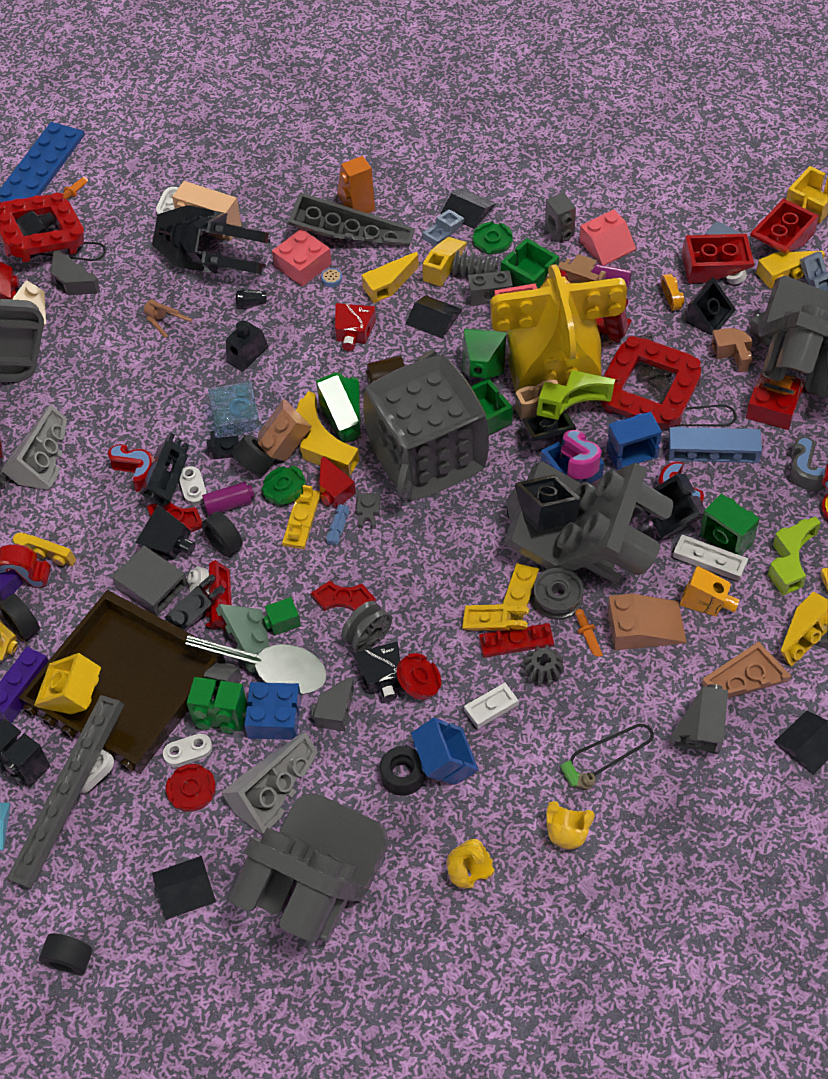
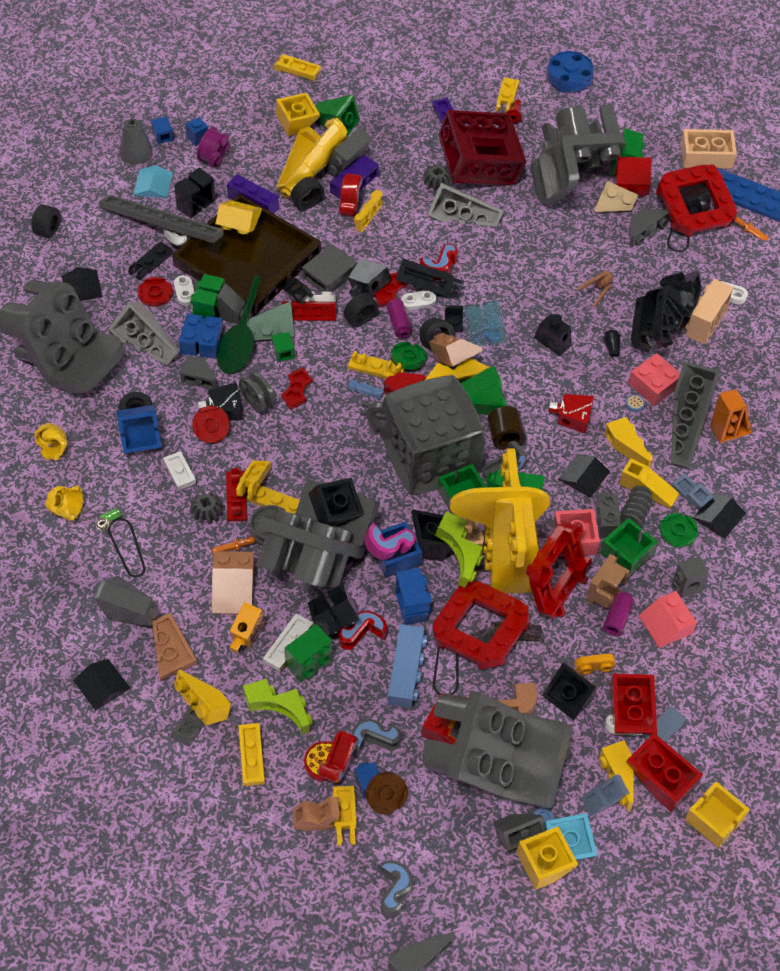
camera: 90 degrees right, 0 degrees up
none -> black hinge [128,241,173,280]

